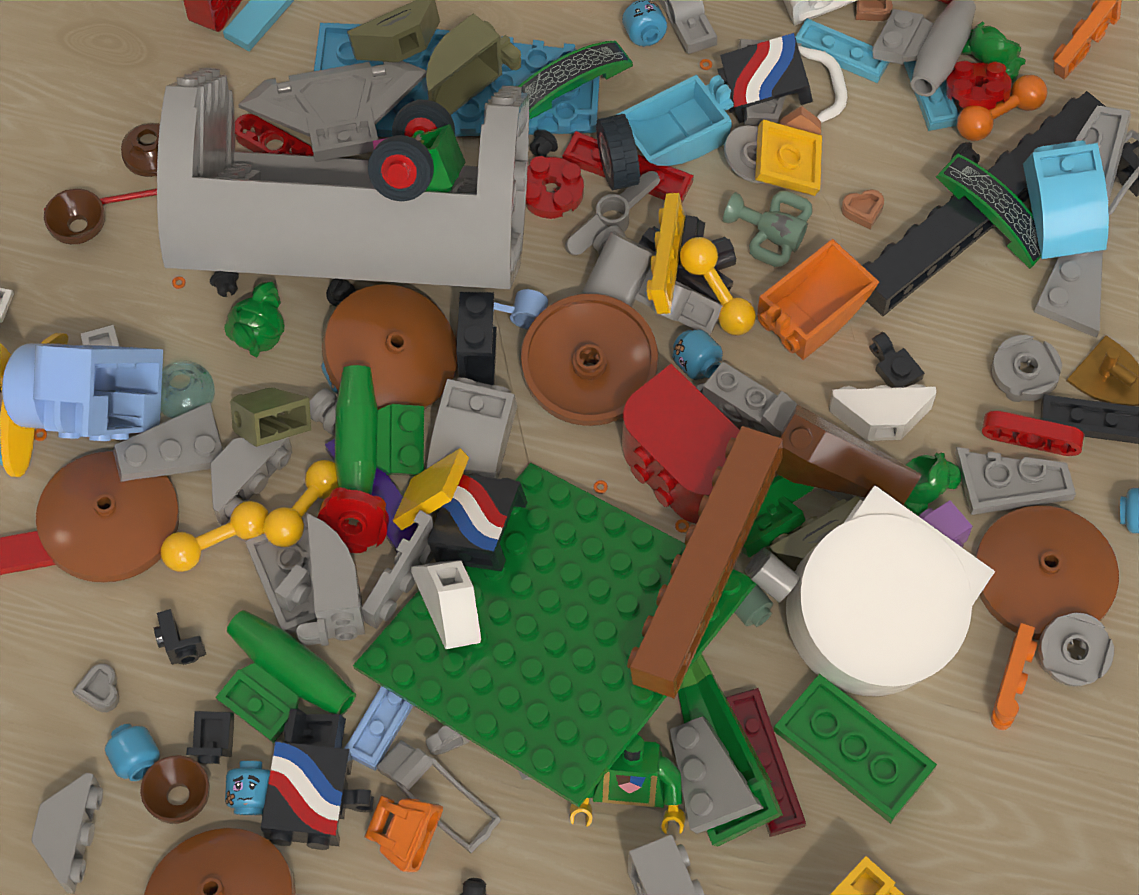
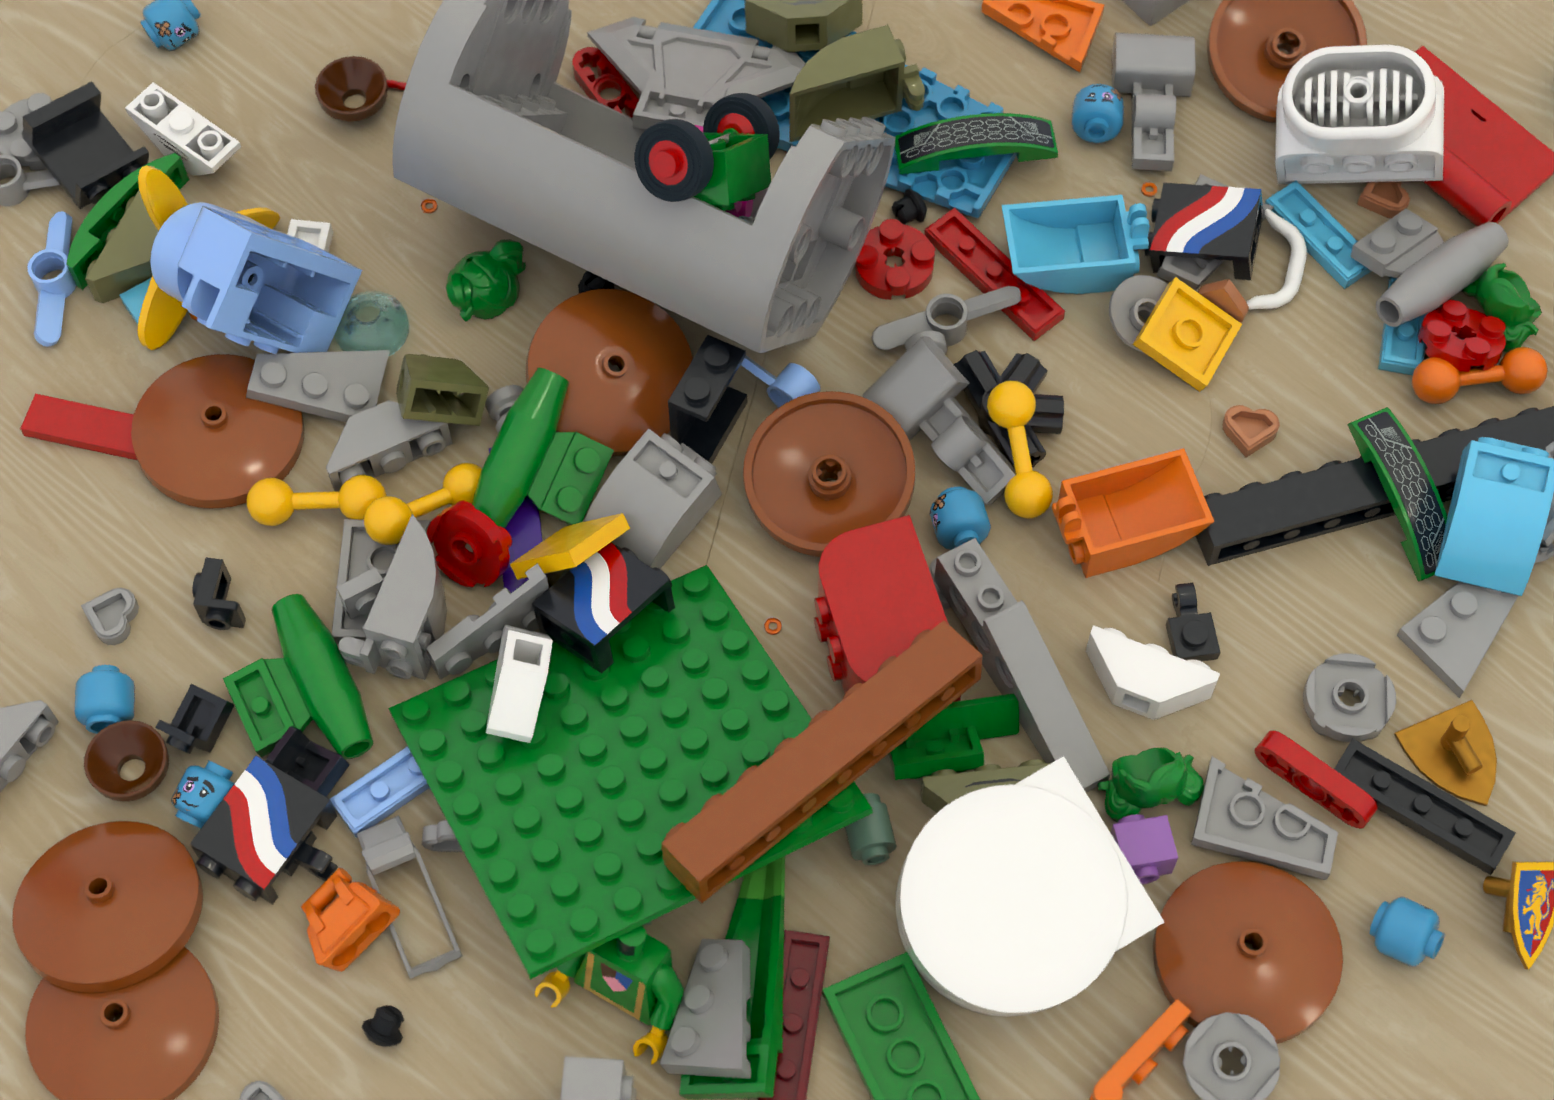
camera: 25 degrees right, 0 degrees up
black piece [210,271,239,297] -> none
black wheel [596,114,640,190] -> none
yellow plate [647,193,685,314] -> none
sand green piece [722,191,813,267] -> none
light grey beam [744,547,800,602] -> none
reddish brown wedge [776,404,921,505] -> none
black piece [951,142,980,164] -> none

